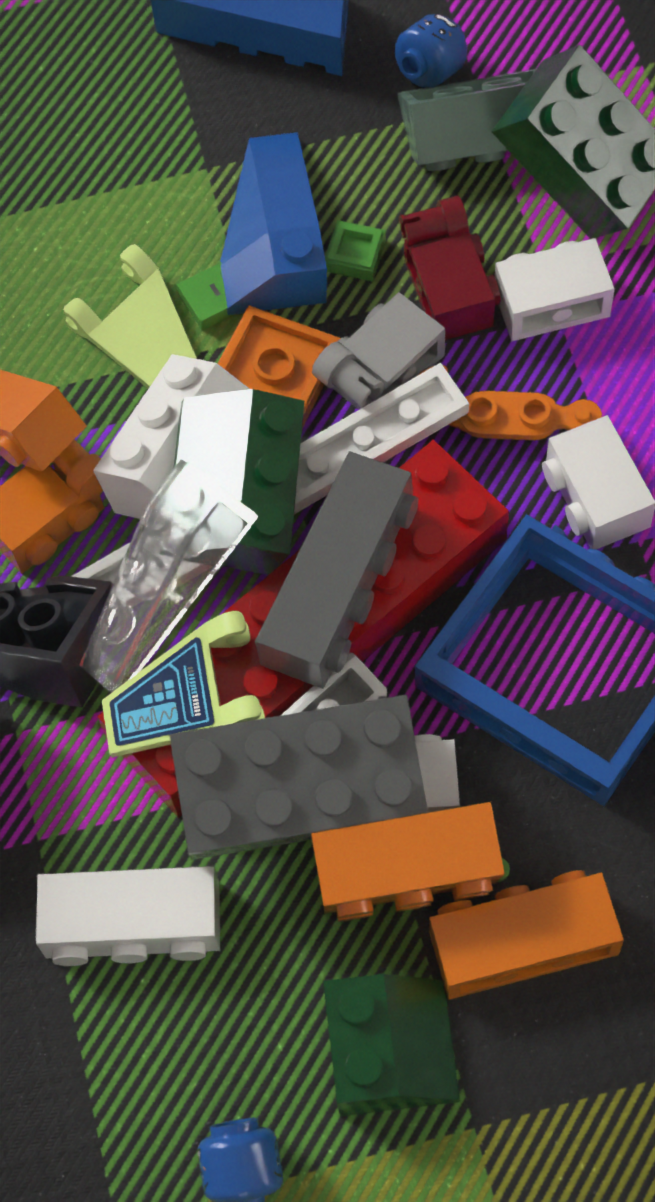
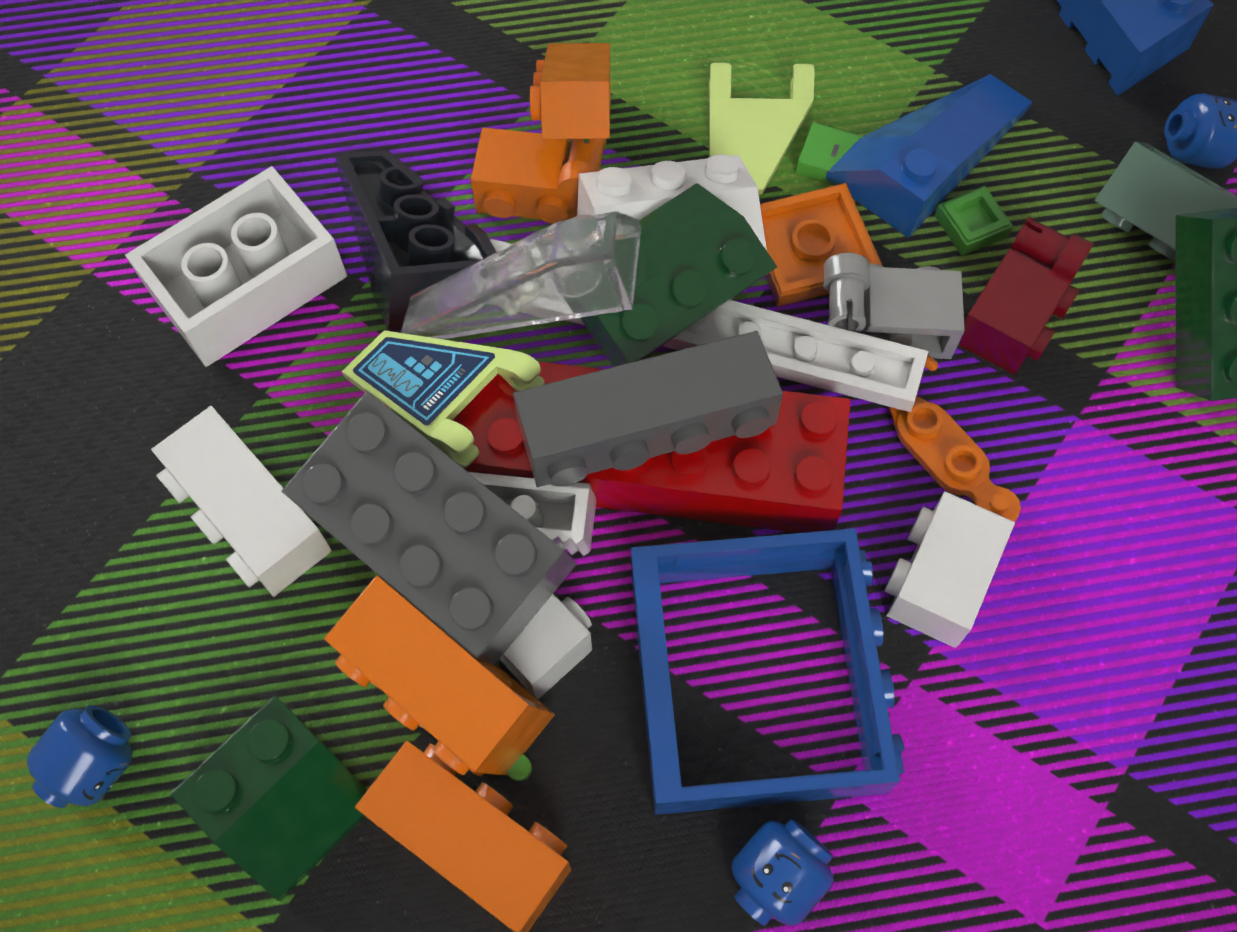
camera: 45 degrees right, 0 degrees up
white brick [495,238,614,341] -> none

